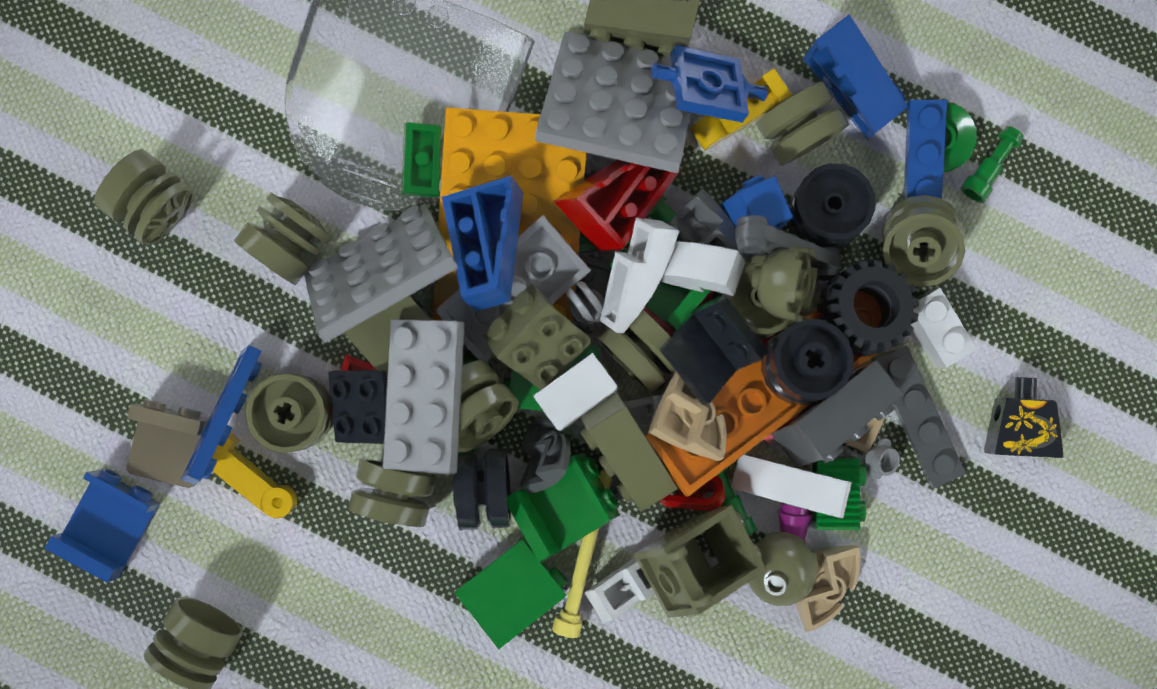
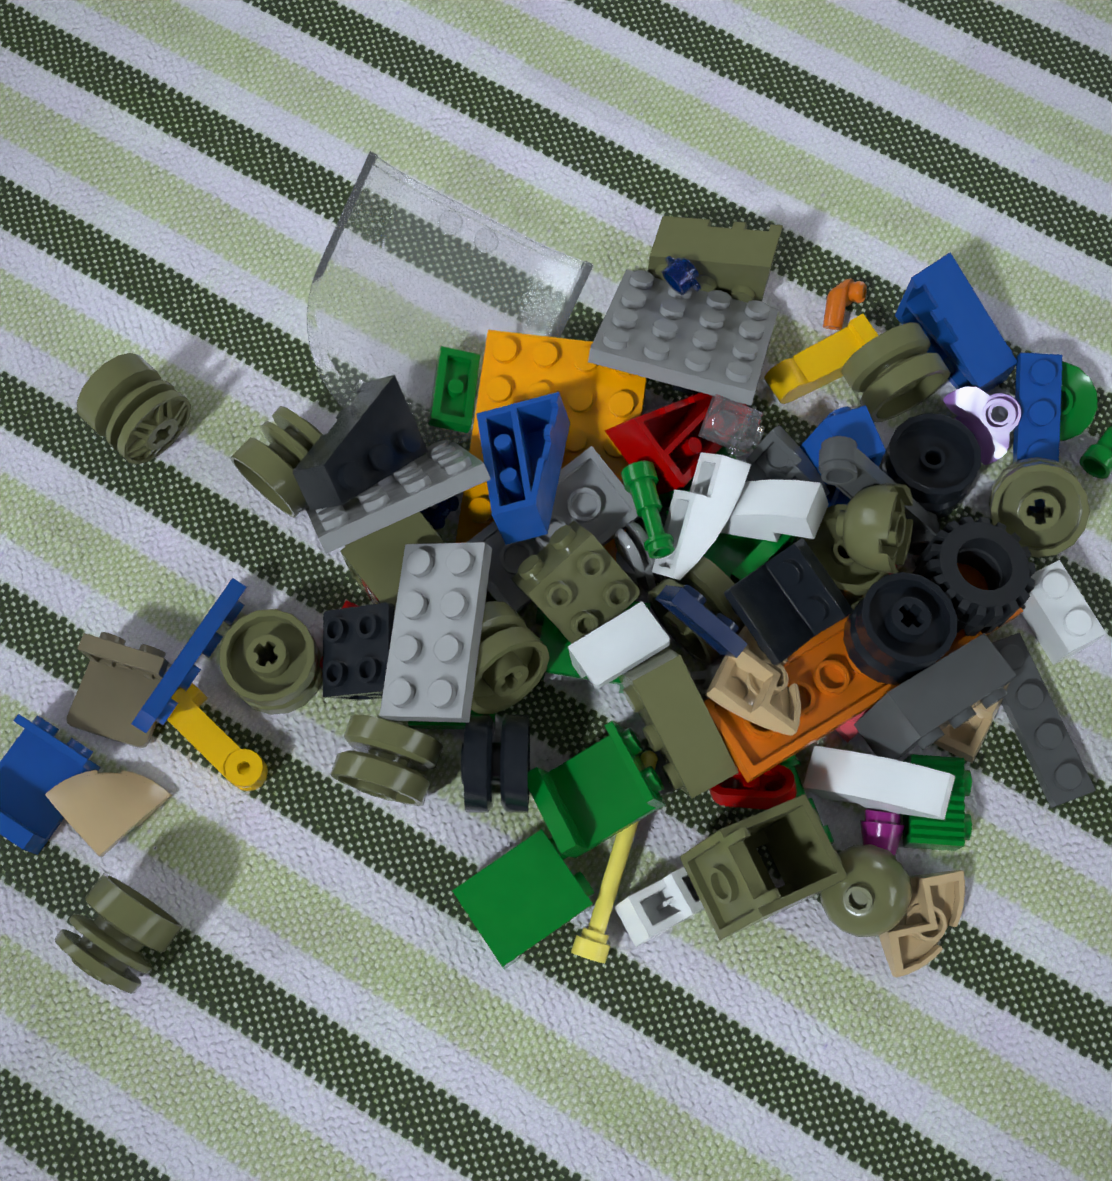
camera: 10 degrees right, 15 degrees down
dark grey brick [519,419,570,494] -> none
blue plate [651,45,768,123] -> none
light grey plate [863,438,900,479] -> none
none -> tan brick [45,770,172,857]
none -> black wedge [293,374,428,511]
none -> green piece [621,461,675,559]
none -> dark blue plate [656,585,748,658]
none -> clear blue plate [662,256,701,295]
none -> clear bracket [698,394,764,457]
none -> orange arm [823,279,867,330]
none -> plate [943,386,1021,465]

